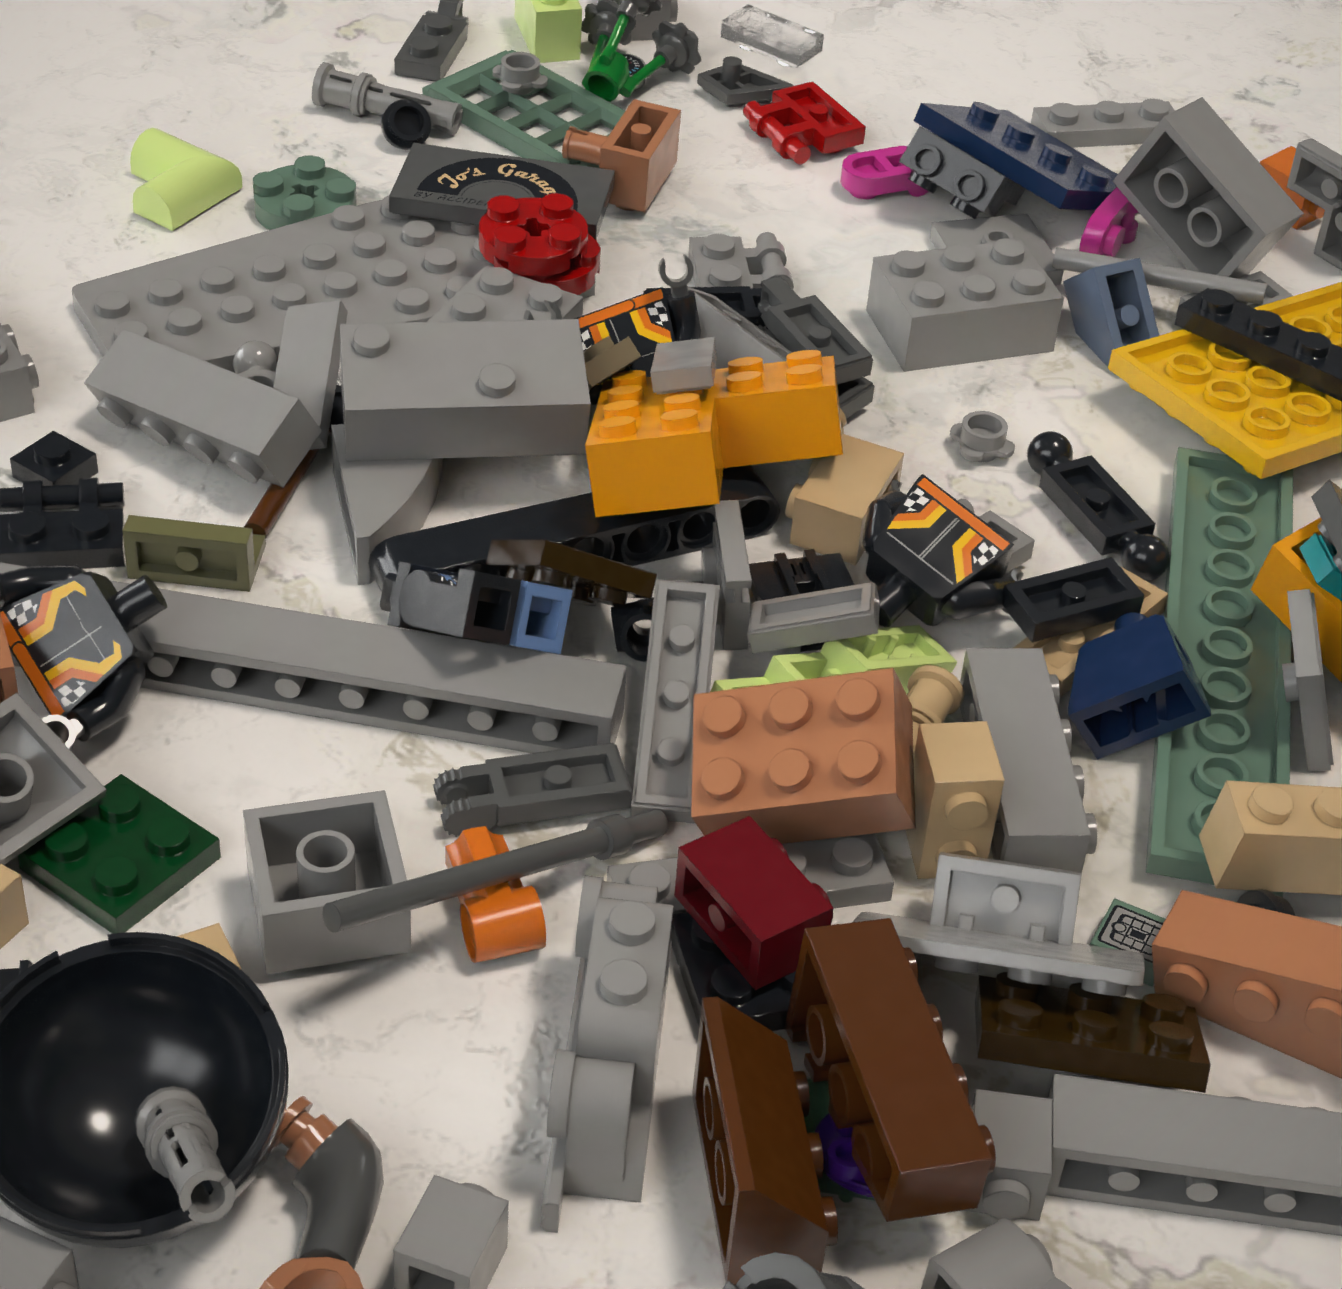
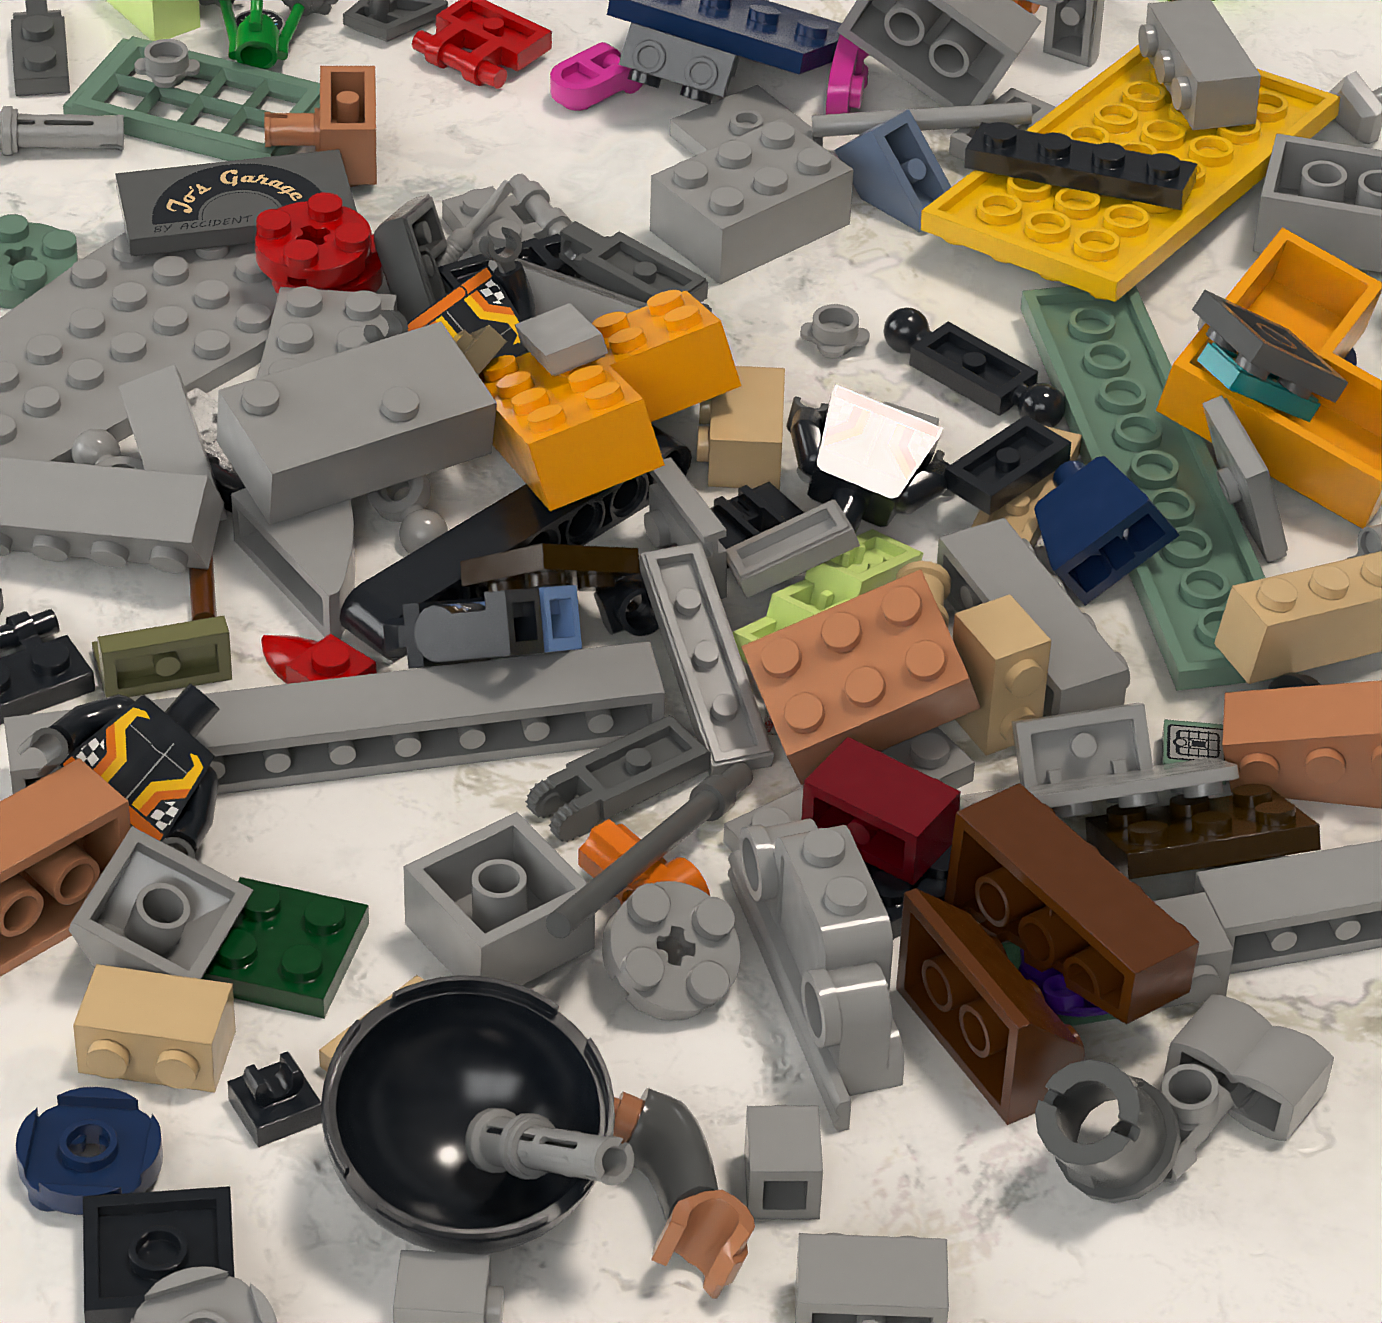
camera: 20 degrees left, 0 degrees up
black plate [381,99,431,150] -> none
none -> red plate [261,634,377,684]
none -> light grey plate [366,475,448,554]
none -> dark grey brick [374,194,448,323]
none -> light grey piece [435,180,513,267]
none -> light grey plate [602,881,741,1020]

